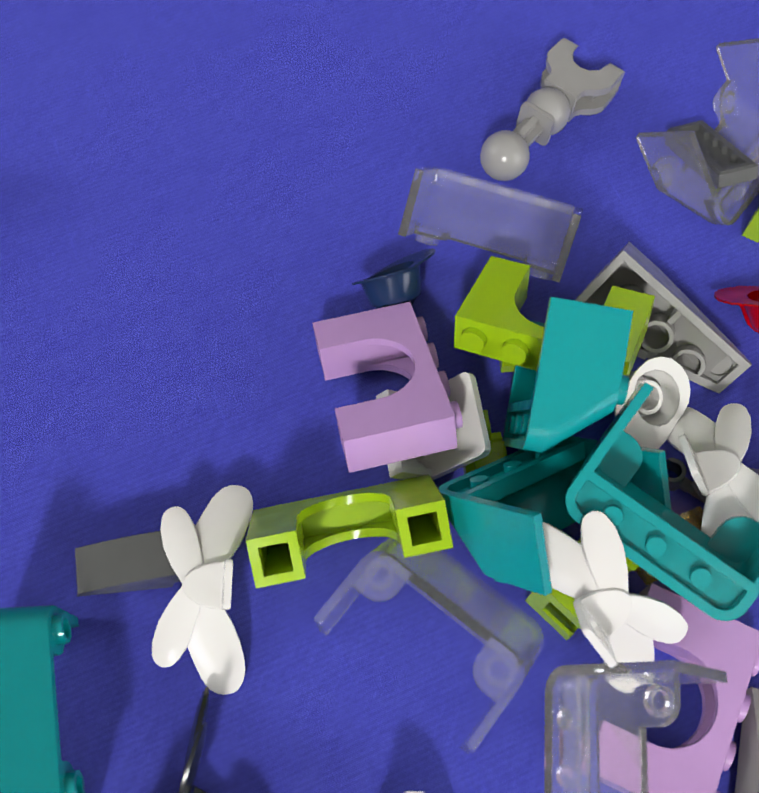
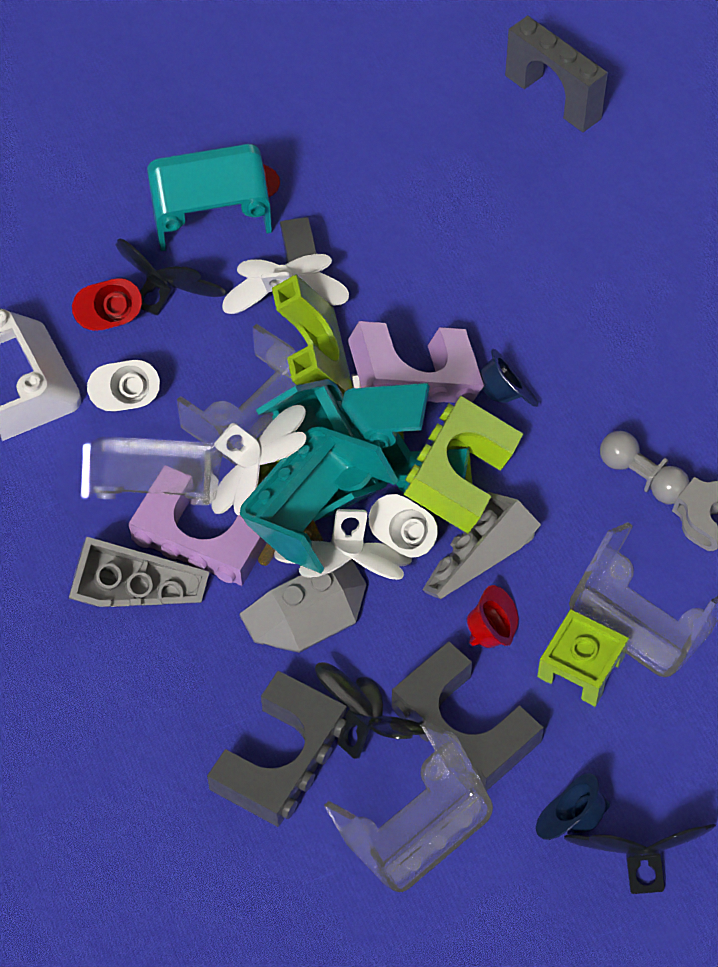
camera: 90 degrees right, 10 degrees down
clear windscreen [398,166,583,283] -> none
dark grey plate [667,120,758,188] -> none

